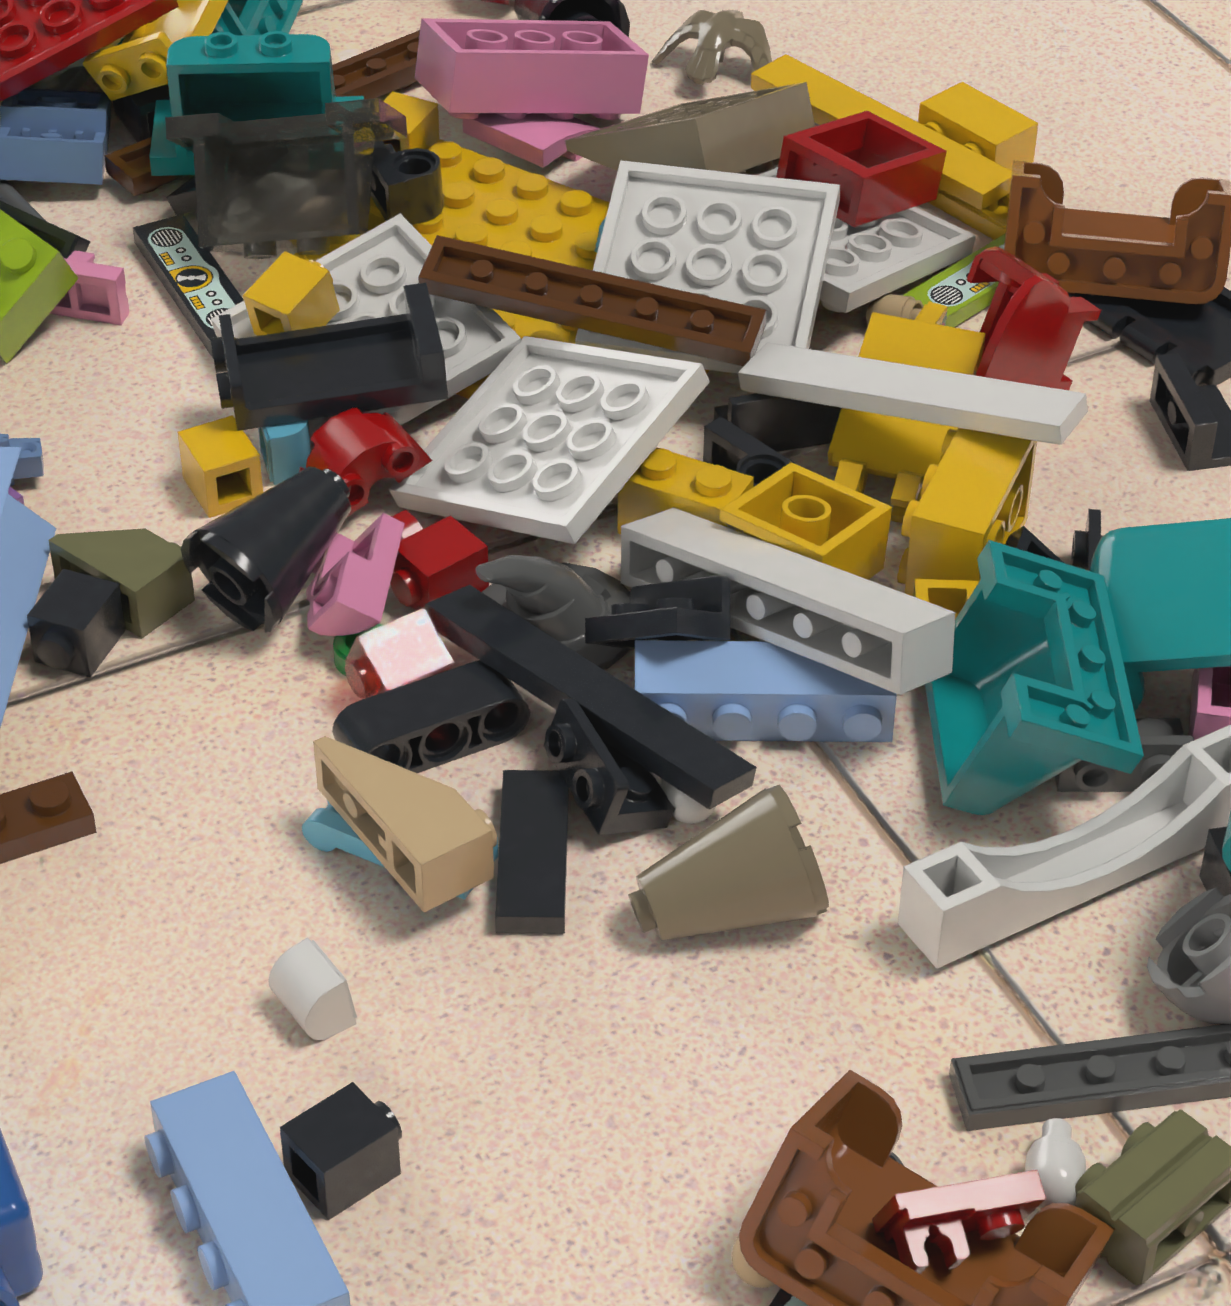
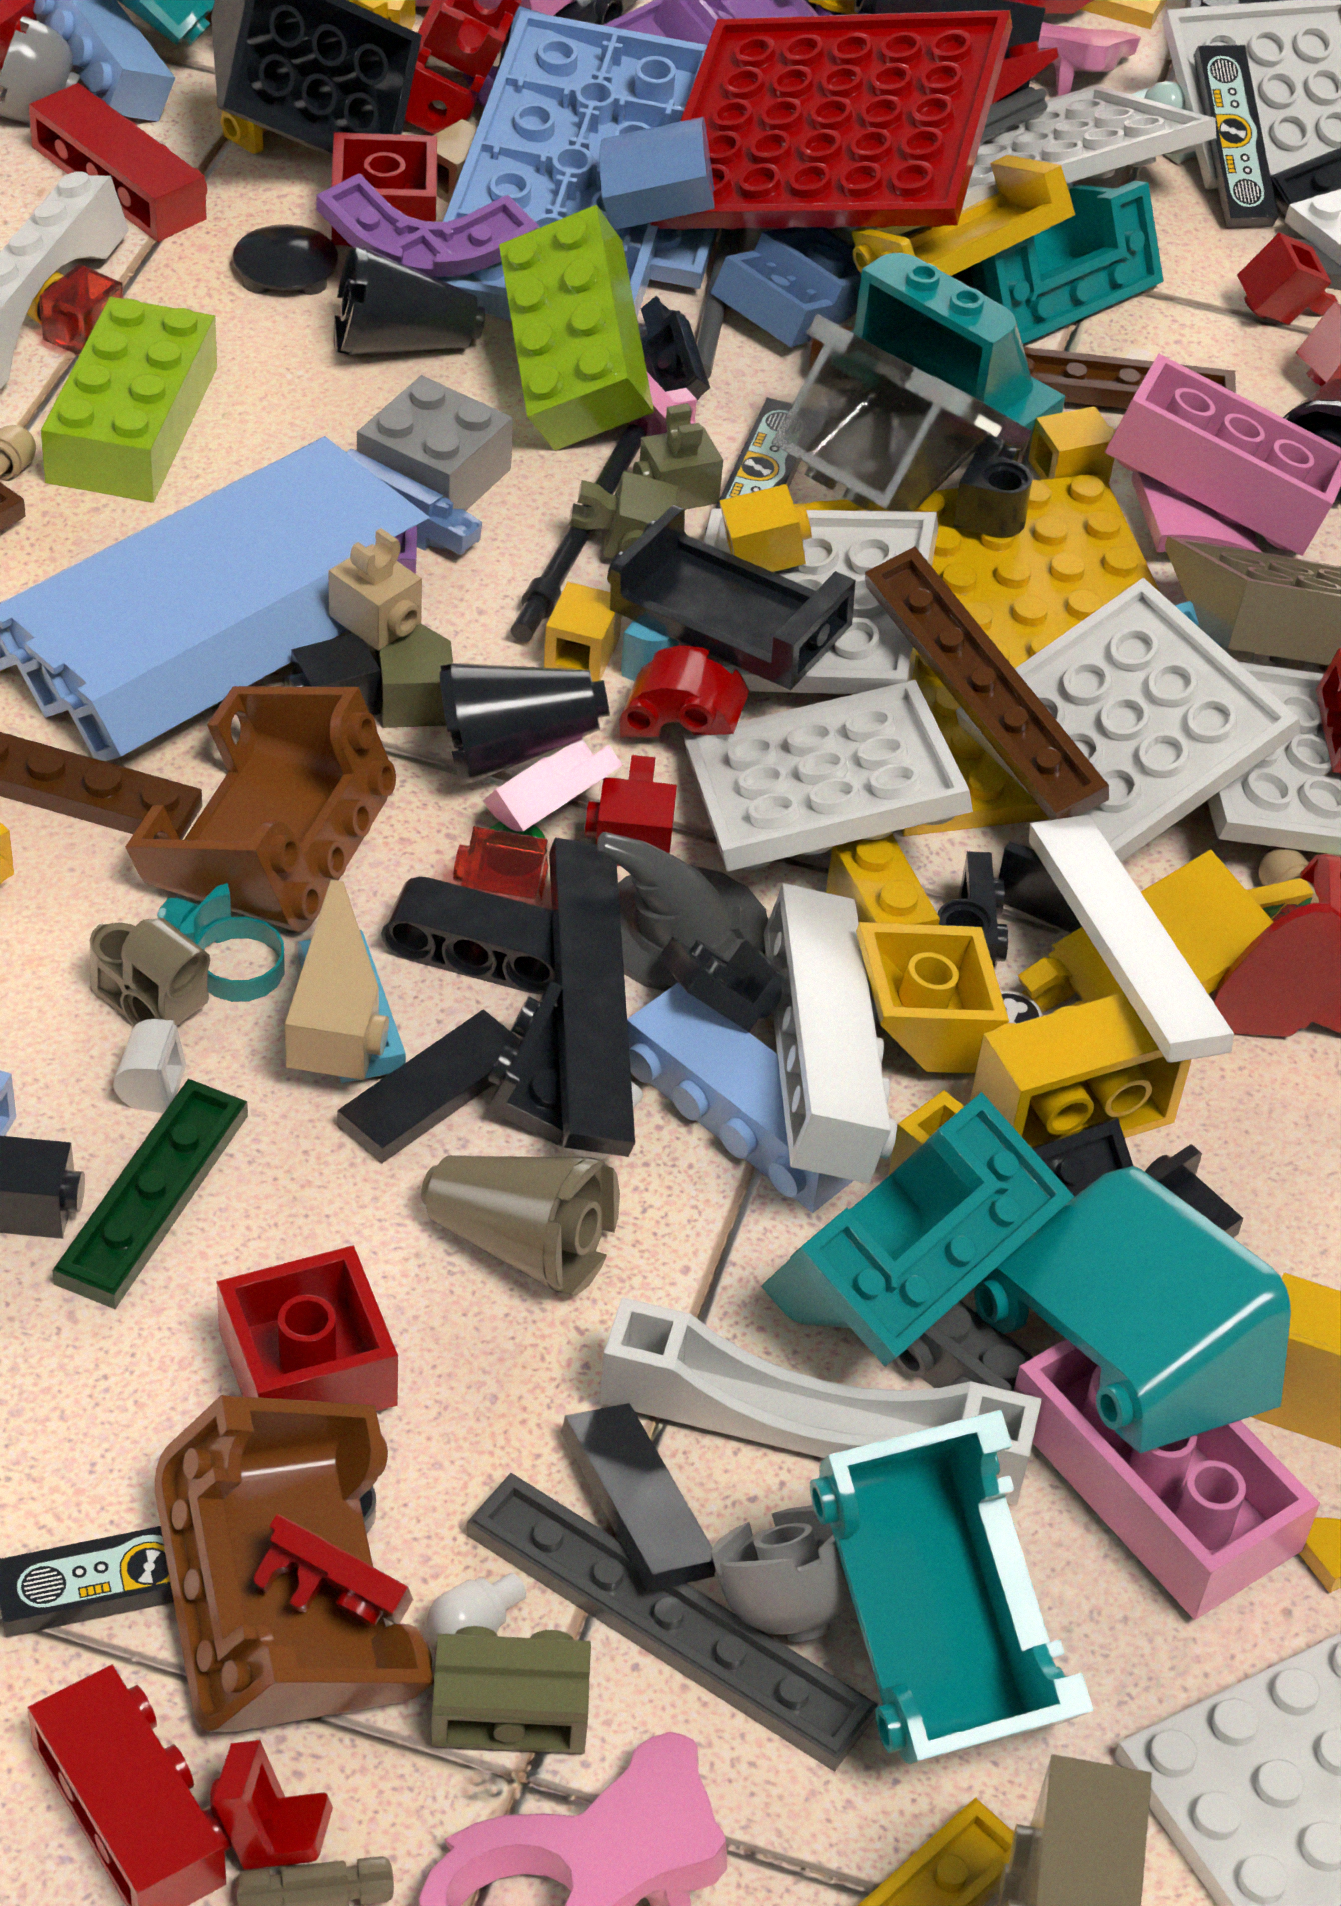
camera: 40 degrees right, 5 degrees up
none -> dark green tile [52,1078,248,1309]
none -> dark tan piece [90,918,210,1027]
none -> dark orange windscreen [125,686,396,933]
none -> teal piece [157,883,285,1002]
none -> red brick [216,1245,398,1411]
none -> tan brick [328,528,422,651]
none -> black bar [511,424,646,642]
none -> tile [561,1403,716,1592]
none -> olive brick [569,471,678,559]
none -> olive brick [633,403,723,510]

